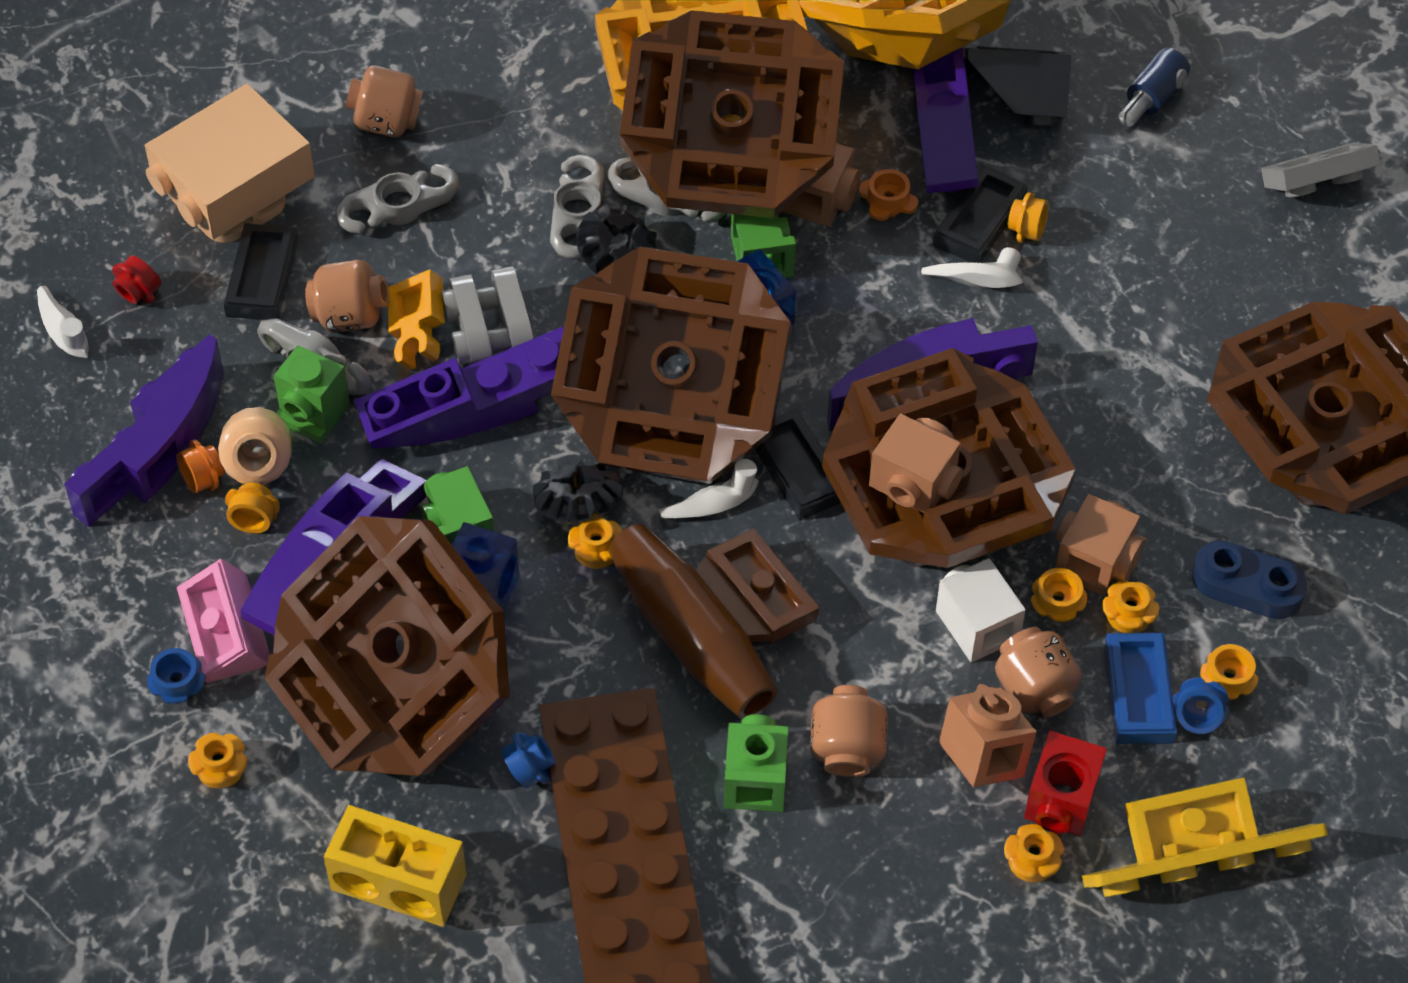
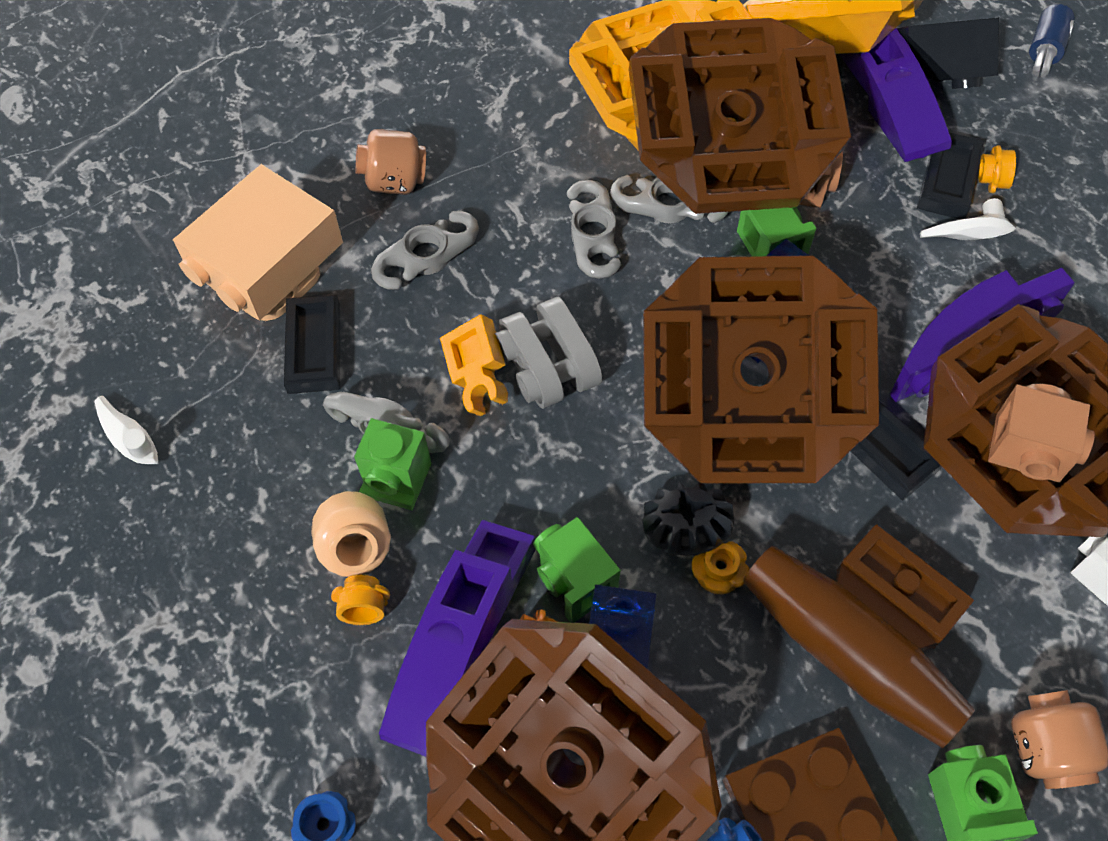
camera: 10 degrees left, 5 degrees up
dark purple slope [64,334,224,527] -> none
red plate [112,255,162,304] -> none
orange plate [176,440,225,493] -> none
bright pink slope [177,559,270,683] -> none
nougat head [305,260,389,333] -> none
dark purple slope [354,327,564,448] -> none
black gear [576,203,657,274] -> none
white bar [658,459,759,518] -> none
orange plate [859,169,918,221] -> none

